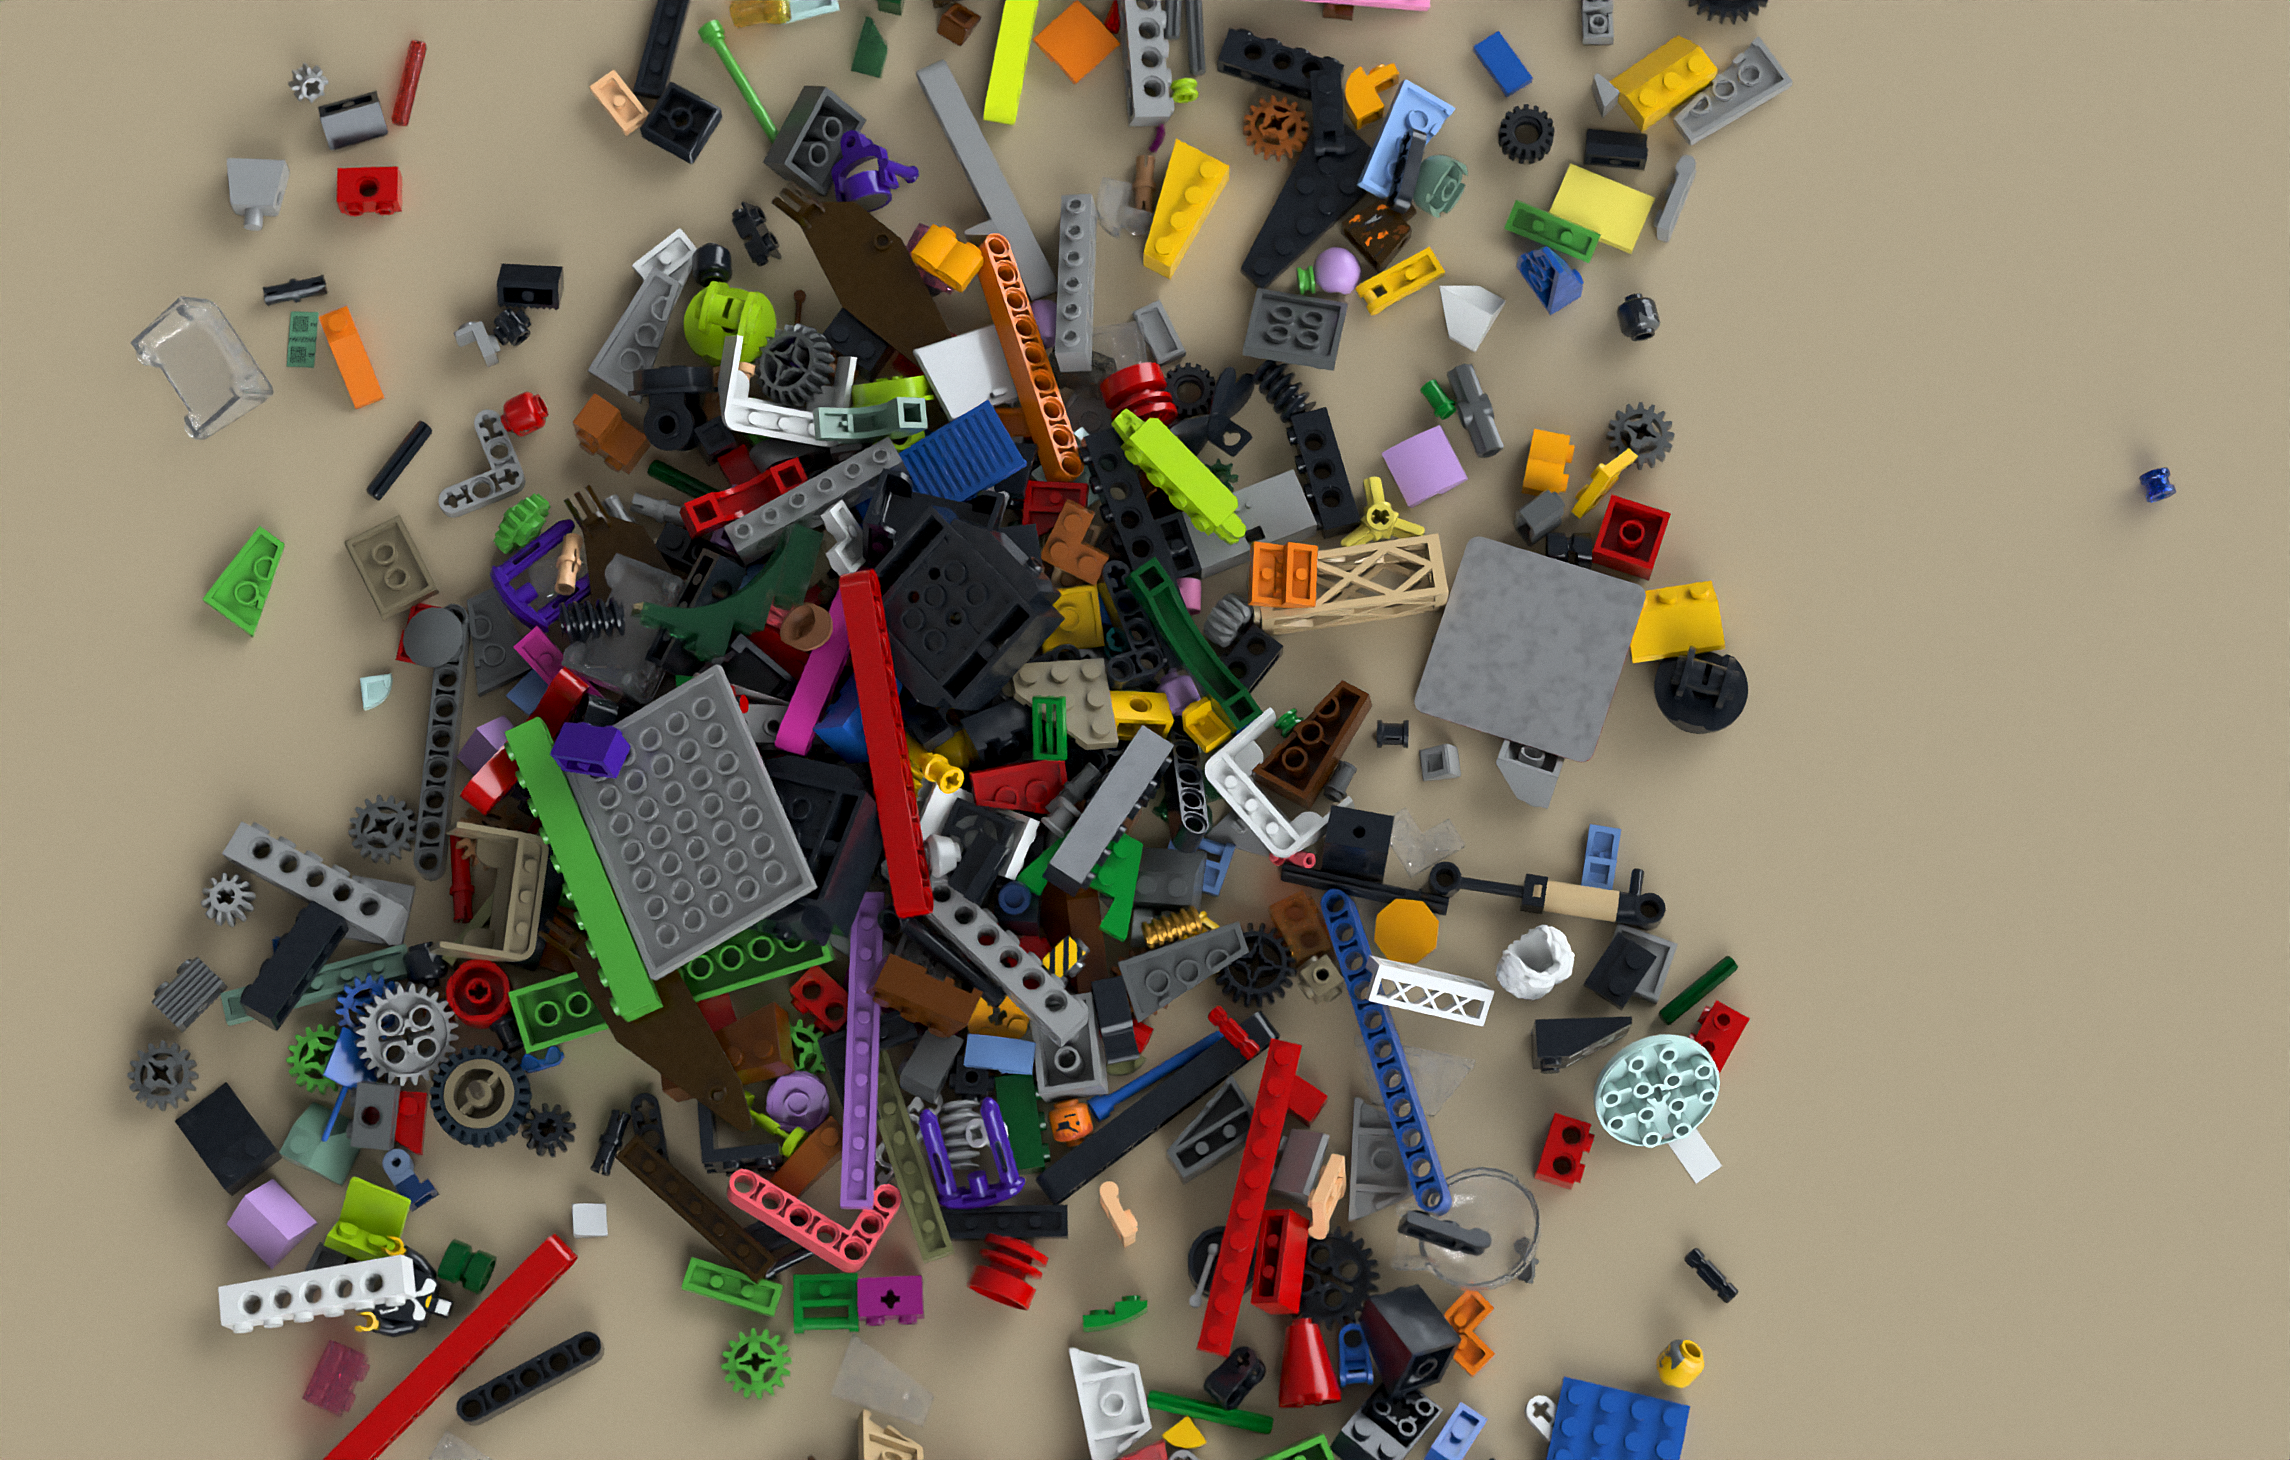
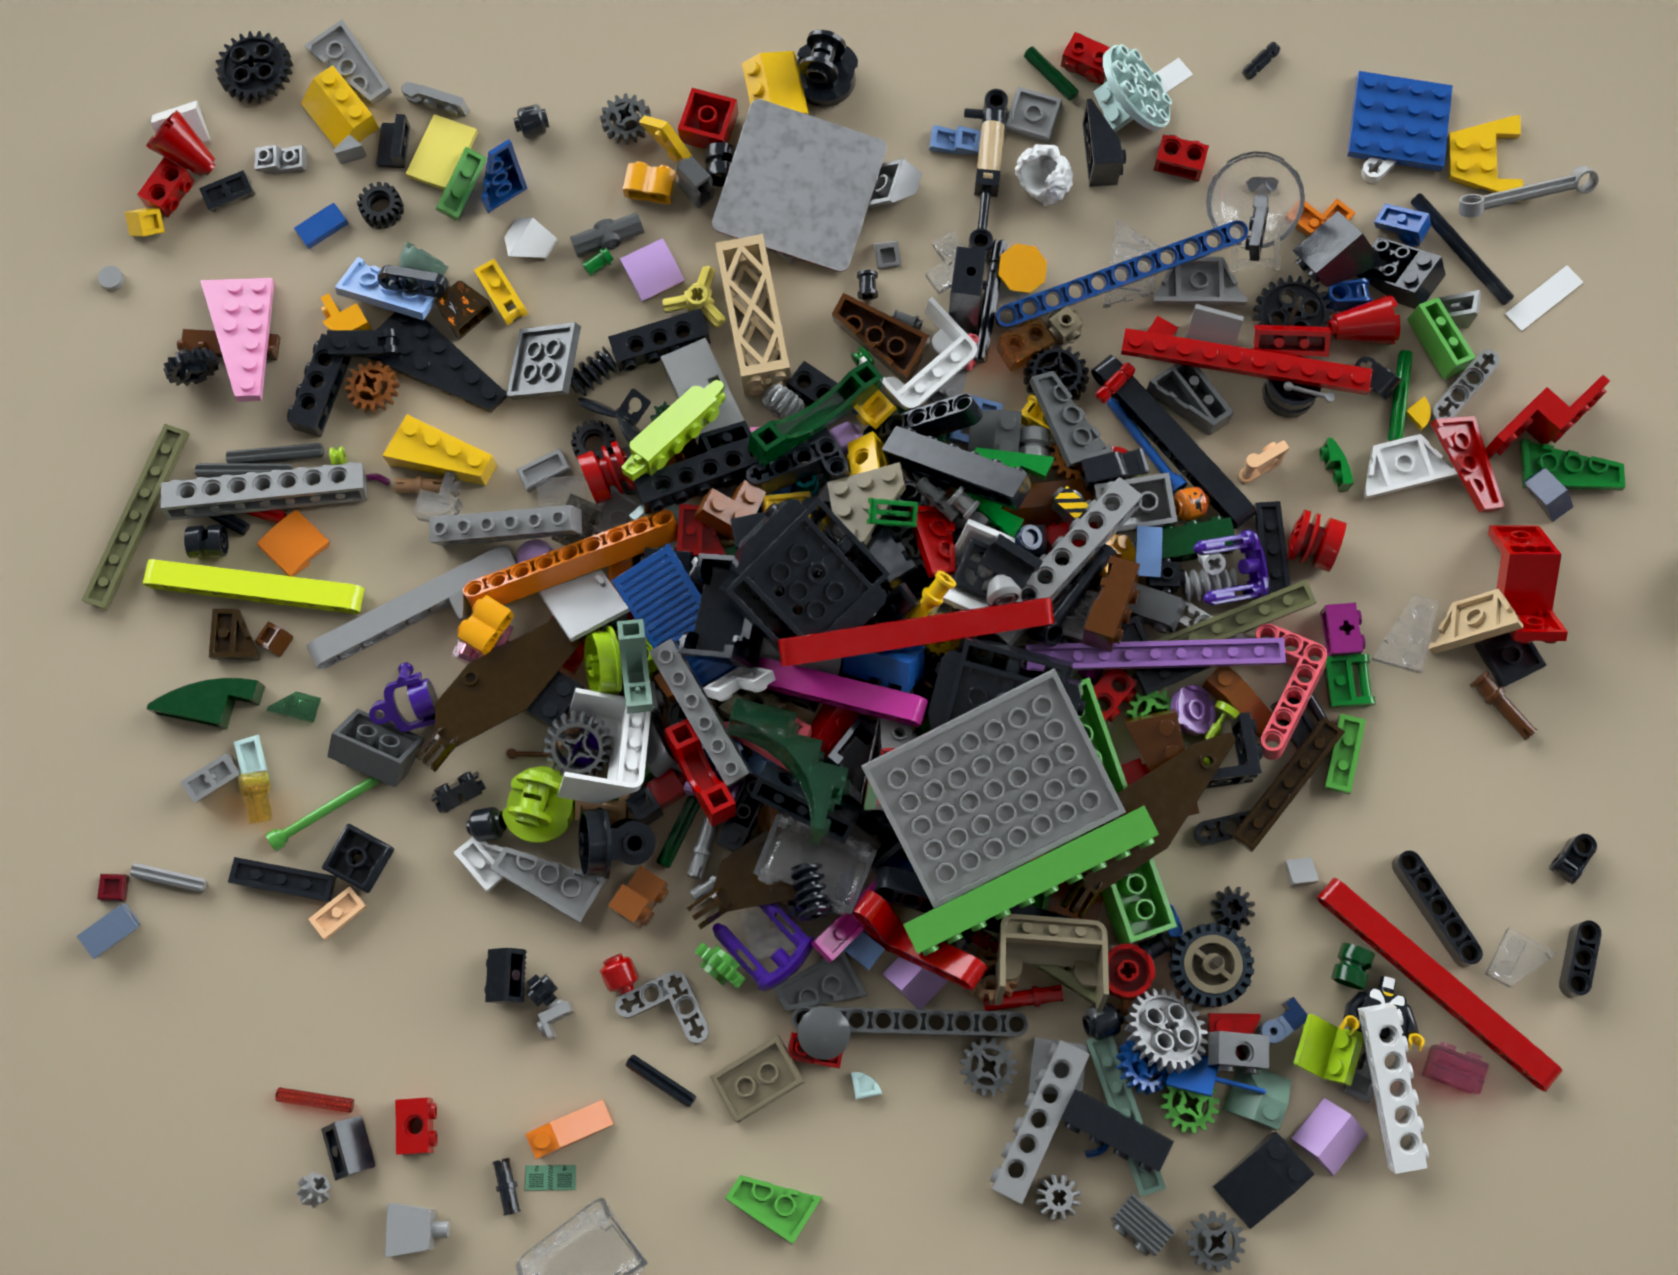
camera: 90 degrees left, 0 degrees up
dark purple brick [550,722,631,779] -> none
light nougat pin [554,533,583,595] -> none
black pin [590,1109,631,1176] -> none
bright green gear [721,1328,792,1400] -> none
nougat cap [780,602,833,651] -> none
pearl gold piece [1141,906,1203,949] -> none
orange slope [1248,541,1318,608] -> none
bright green bush [1296,266,1316,295] -> none
light nougat plate [1308,1153,1347,1240] -> none
lavender hair [1313,247,1363,295] -> none
white fence [1365,955,1494,1027] -> none
black plate [1583,932,1657,1011] -> none
yellow head [1656,1339,1704,1388] -> none

